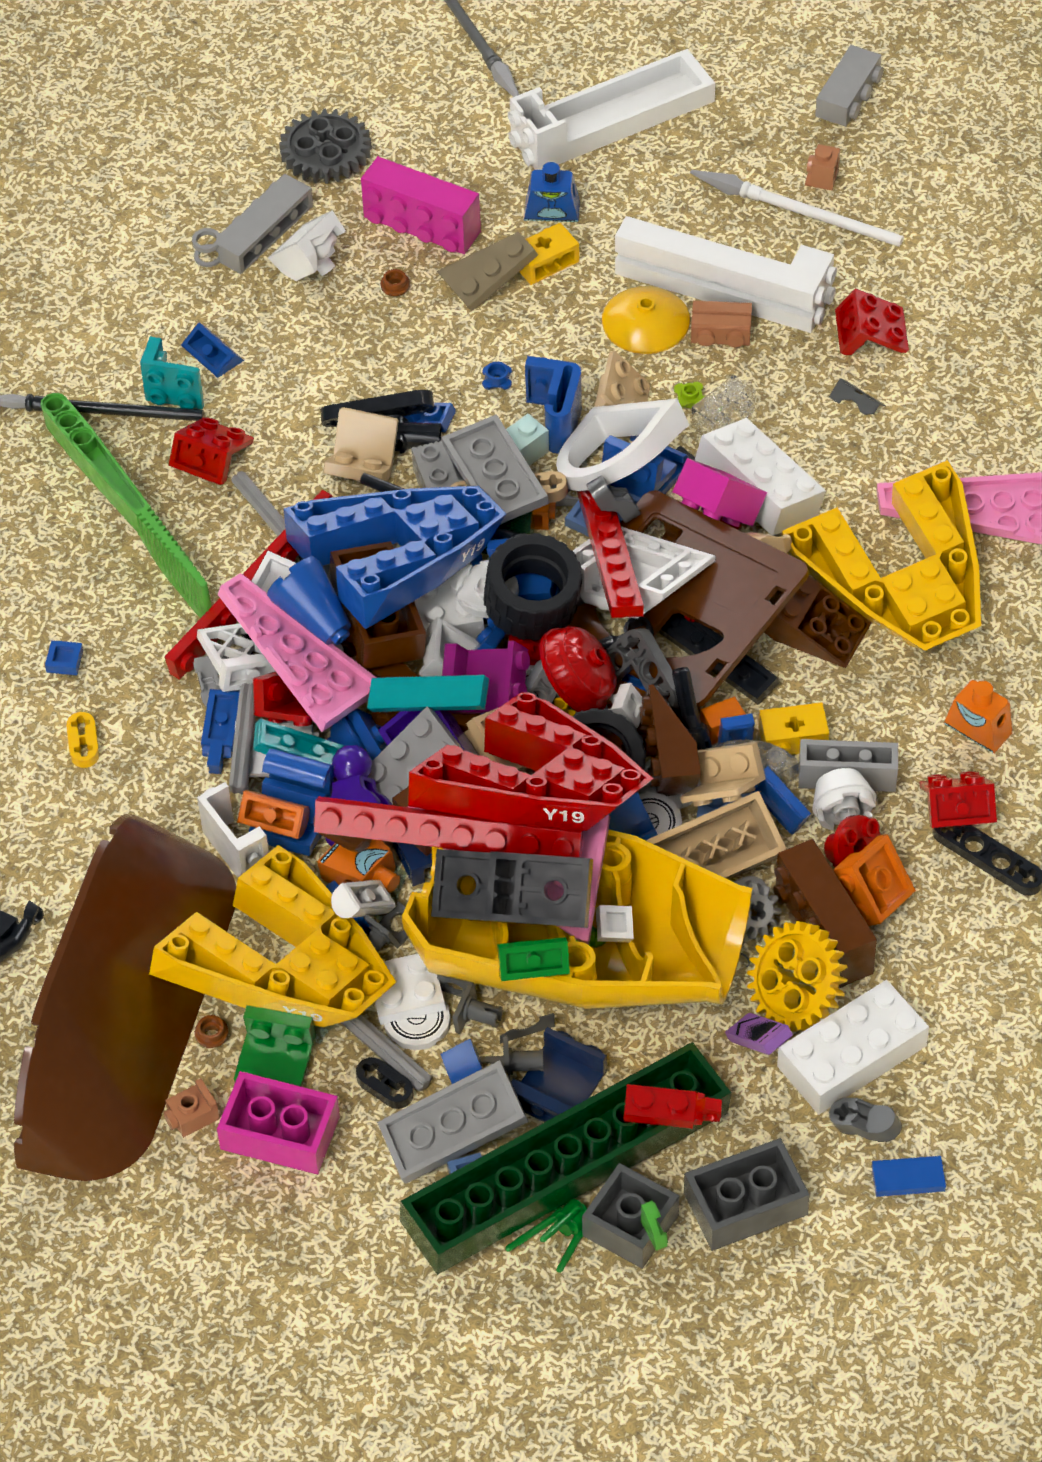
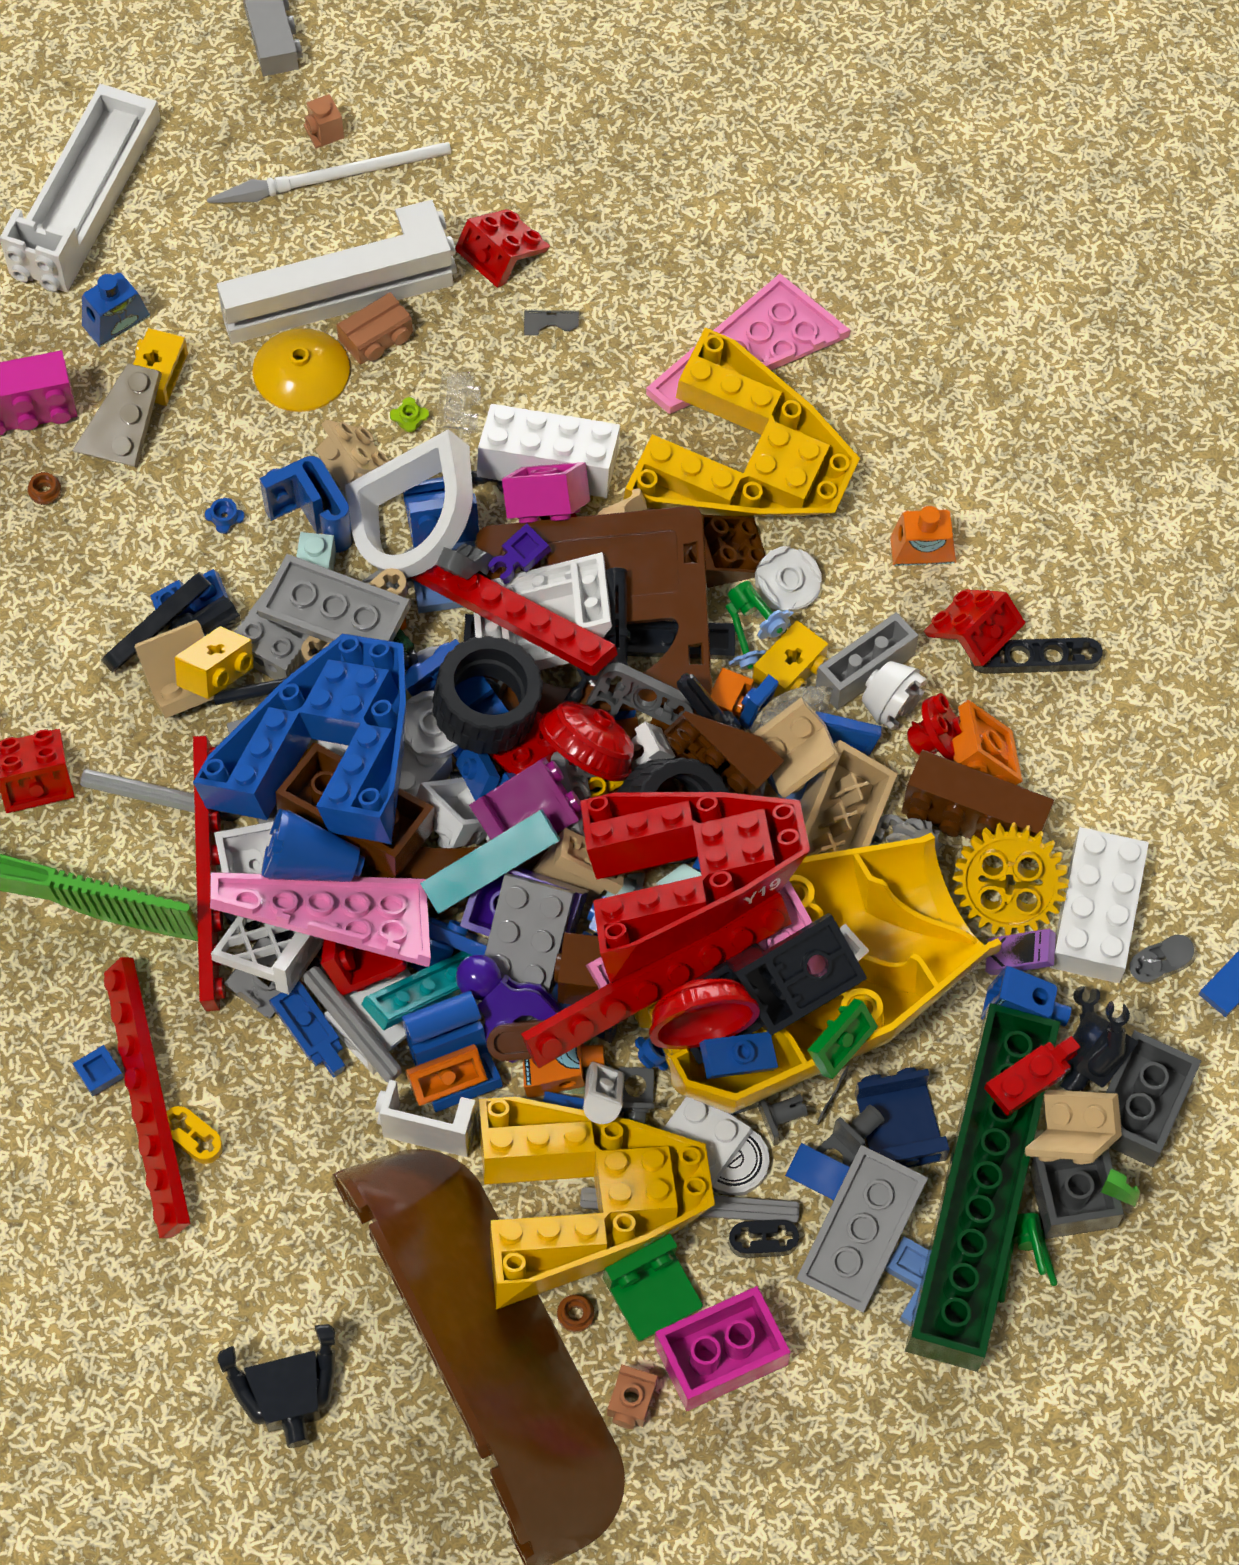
camera: 45 degrees left, 10 degrees up
none -> red plate [104,957,191,1239]
none -> yellow brick [174,626,253,699]
none -> dark purple plate [488,523,551,584]
none -> black pin [603,567,631,666]
none -> red hat [649,979,760,1049]
none -> blue plate [699,1032,778,1079]
none -> plant [725,581,794,669]
none -> white tile [755,546,822,612]
none -> blue torso [981,966,1071,1027]
none -> tan bracket [1025,1090,1122,1164]
none -> black torso [1060,986,1139,1092]

